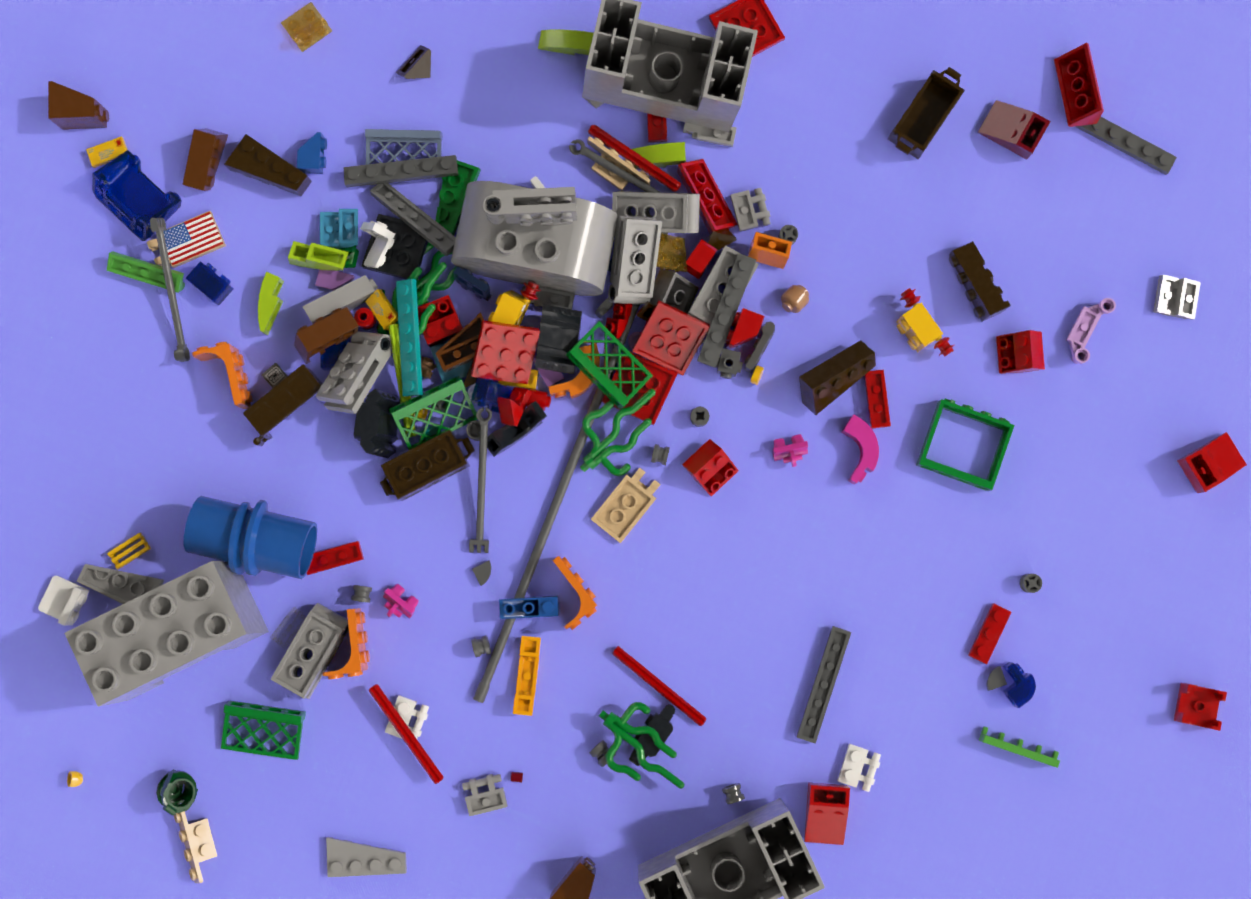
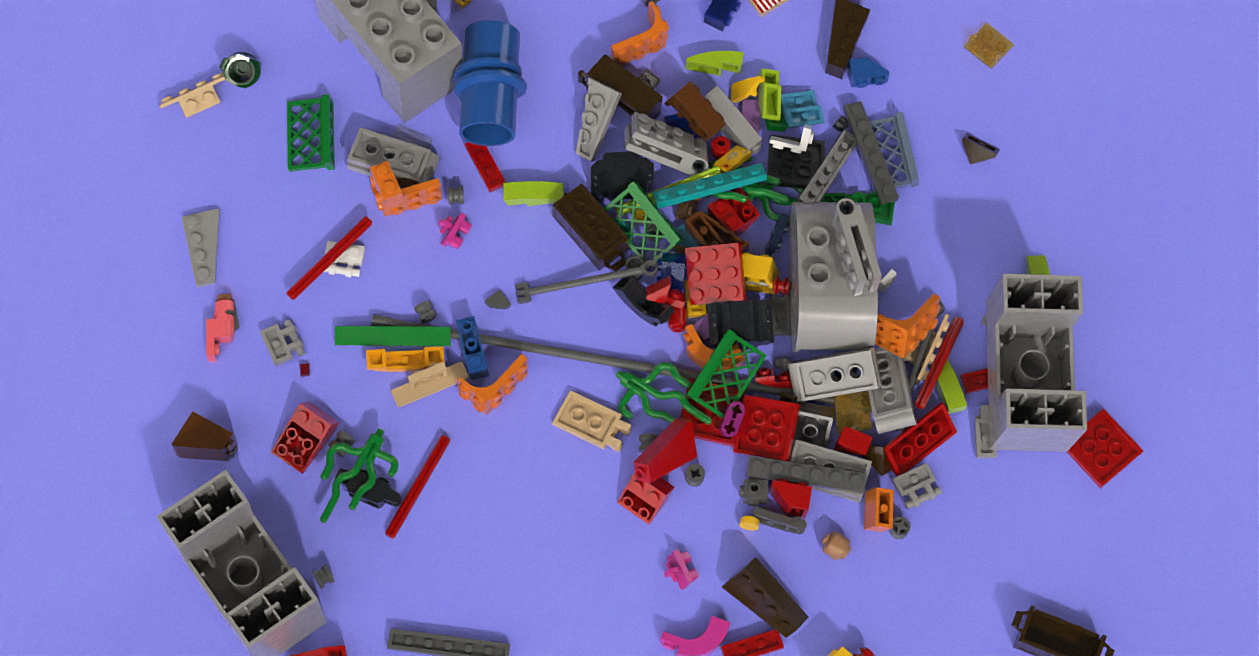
camera: 70 degrees right, 15 degrees down
none -> coral plate [206,294,240,362]
none -> red slope [271,401,339,474]
none -> green tile [335,326,451,346]
none -> orange brick [370,160,404,209]
none -> tan bracket [391,361,469,408]
none -> lime slope [503,181,564,206]
none -> light grey wing [576,78,622,162]
none -> red slope [633,418,698,483]
none -> magenta beam [719,401,745,437]
none -> yellow slope [731,76,765,103]
none -> black hinge [832,116,848,132]
none -> orange bracket [875,293,940,359]

